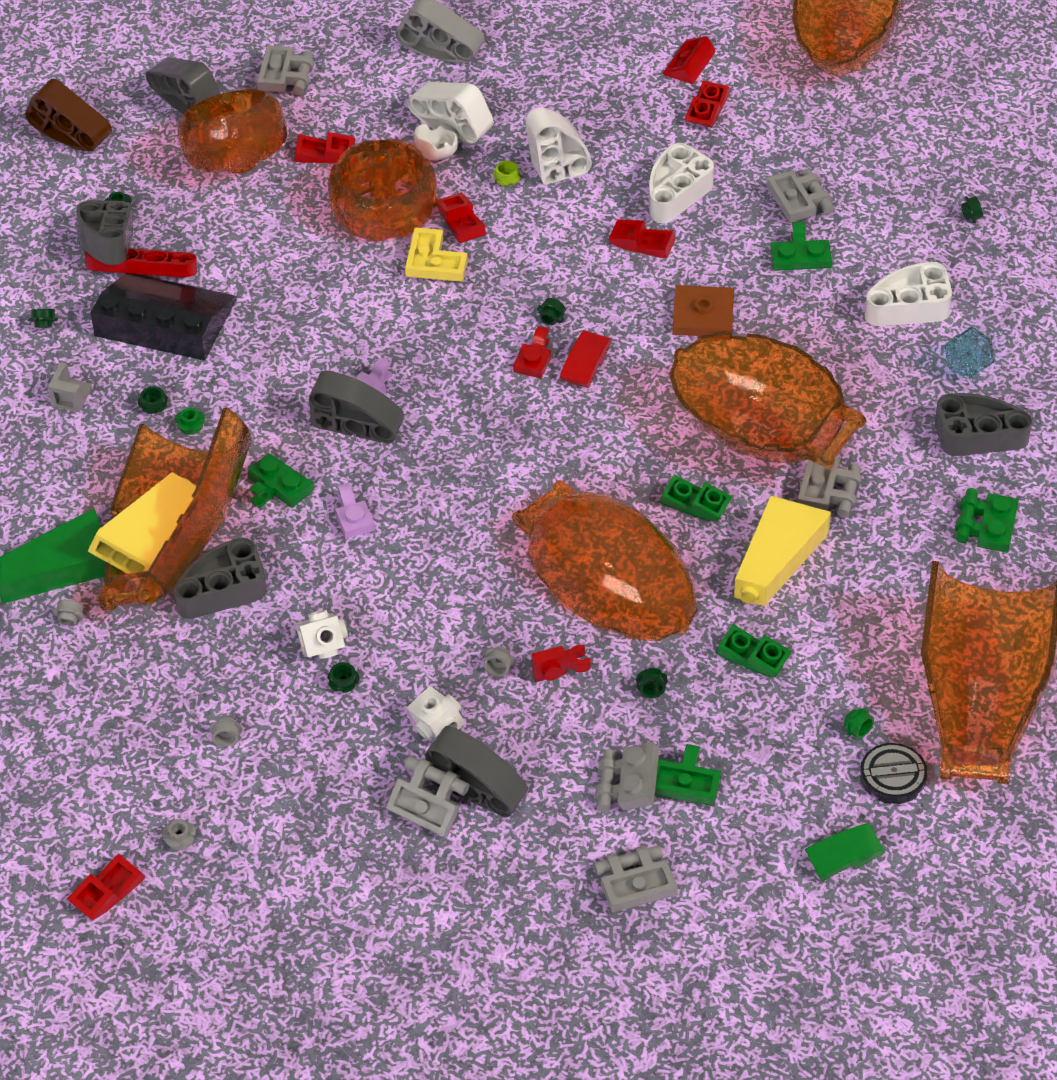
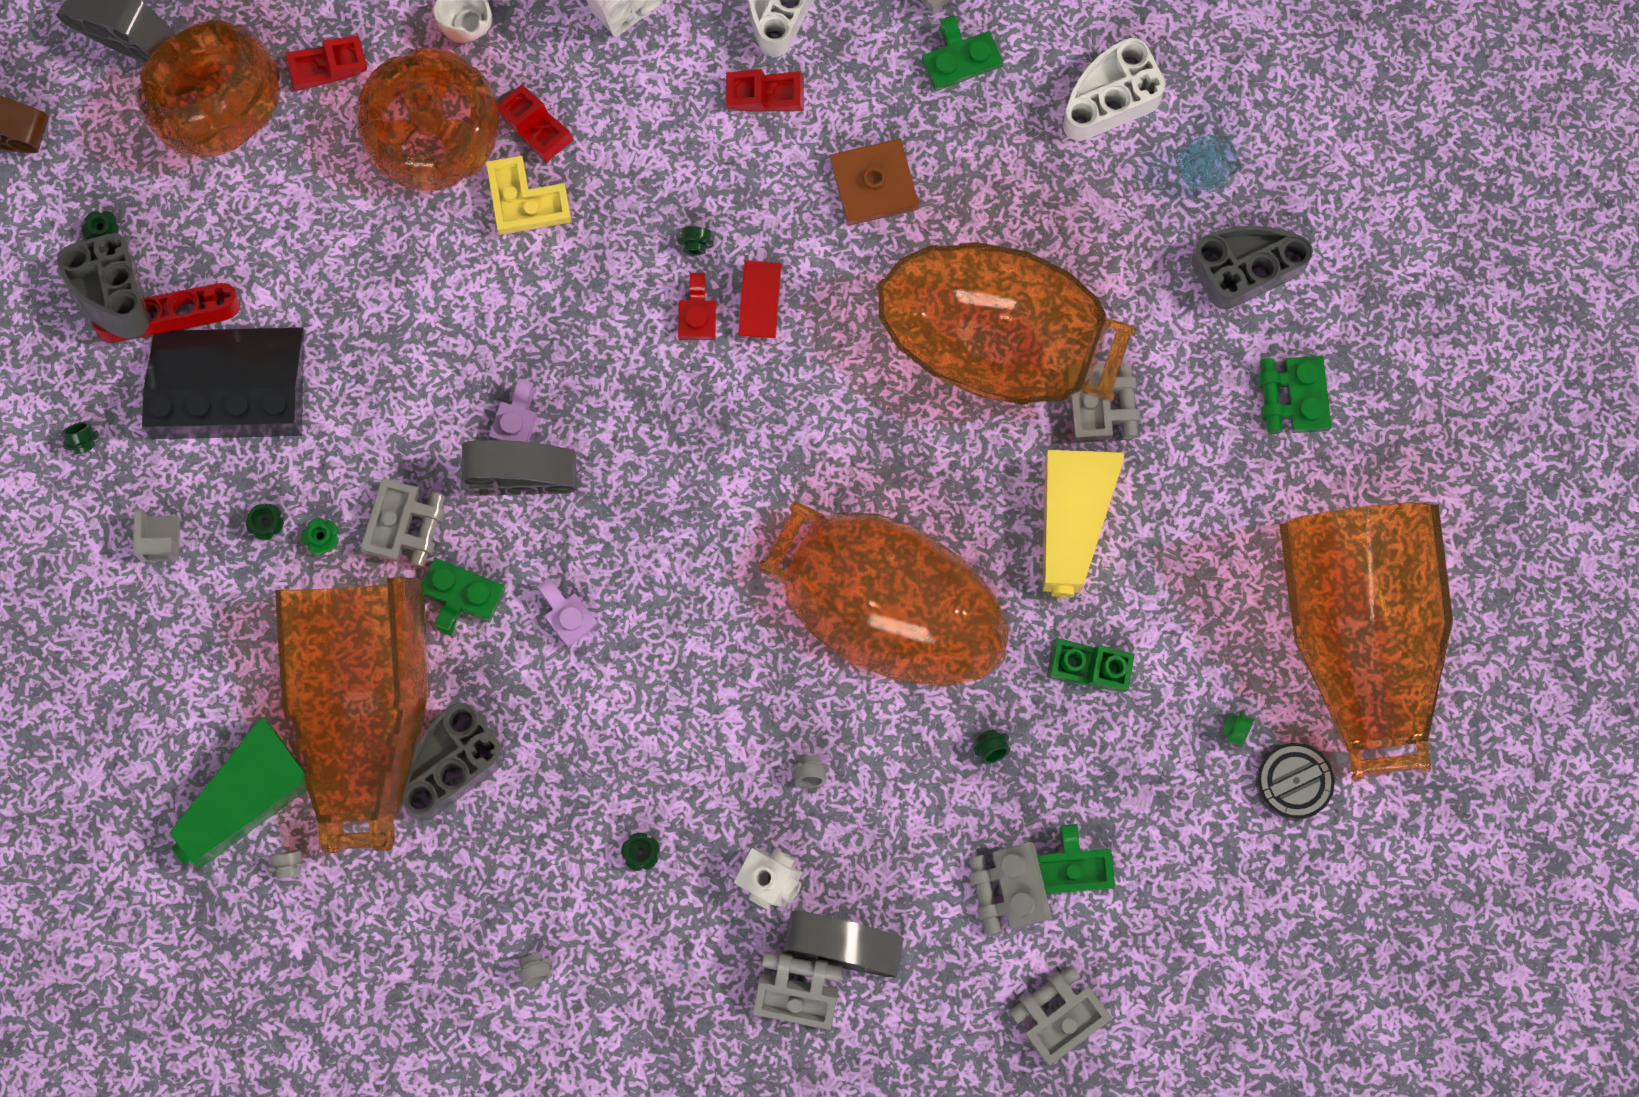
camera: 20 degrees left, 25 degrees up
light yellow slope [88,472,200,583] -> none
white brick [295,610,348,659] -> none
lime plate [493,161,520,186] -> none
red plate [531,645,591,682] -> none
green slope [659,474,732,521] -> none
green slope [805,823,886,882] -> none
none -> light grey plate [360,478,445,569]

